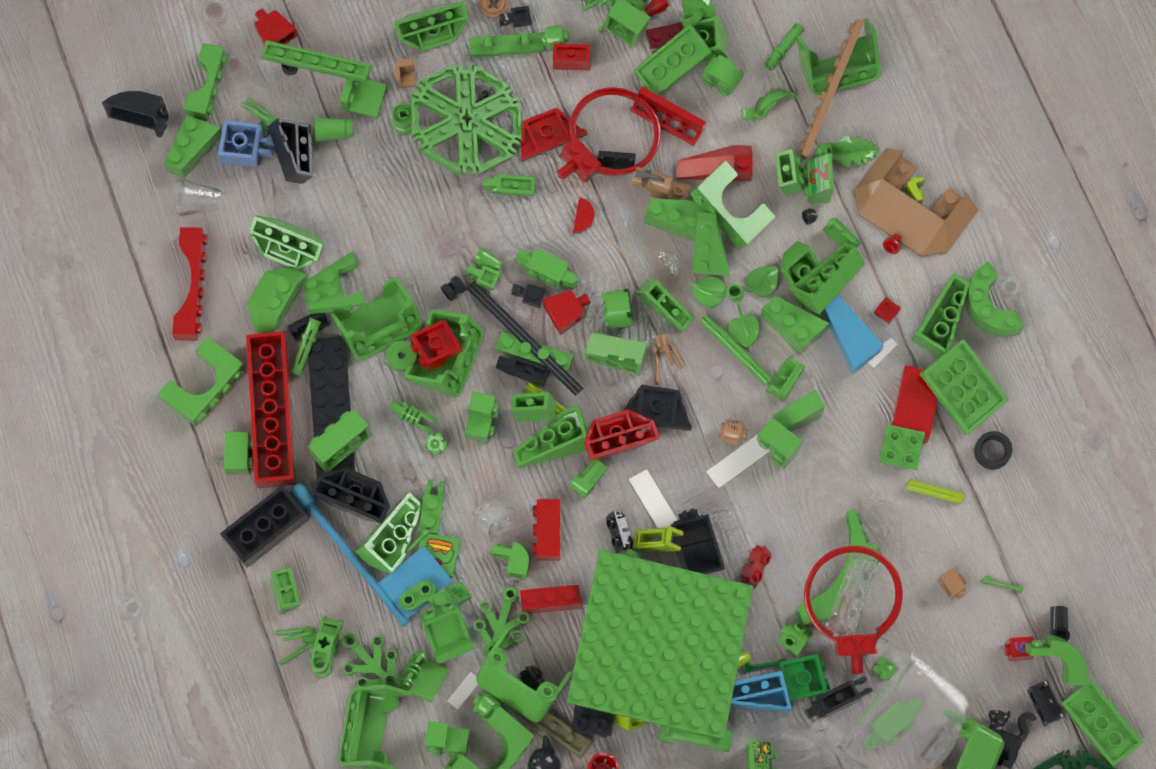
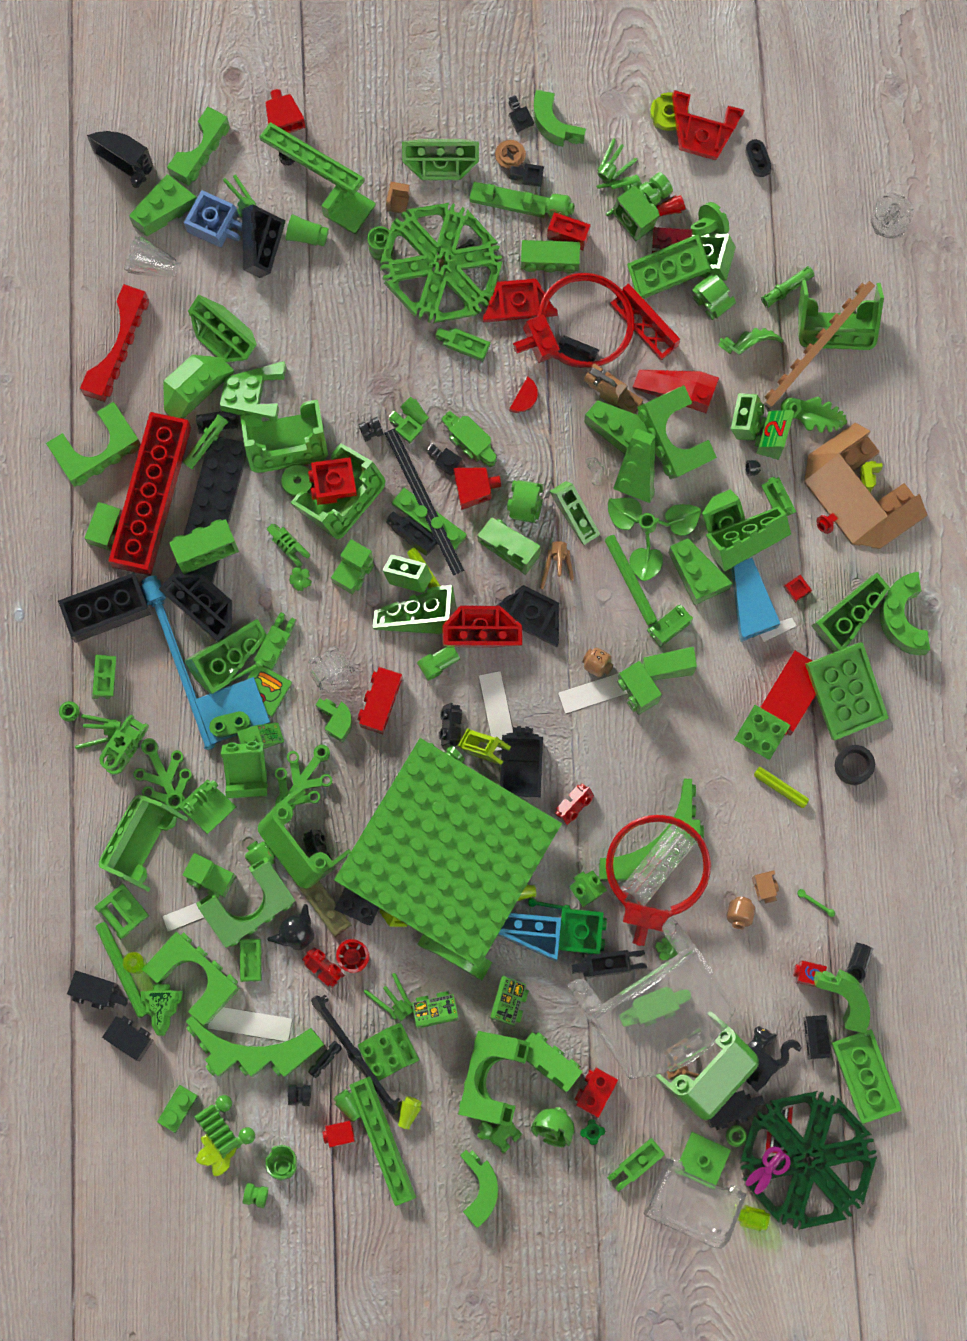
camera: 20 degrees right, 5 degrees up
white sticker [447,672,478,709] -> none
red brick [520,585,581,614] -> none
none -> bright green plate [59,701,80,722]
none -> bright green brick [521,240,580,273]
none -> medium nougat head [727,897,756,929]

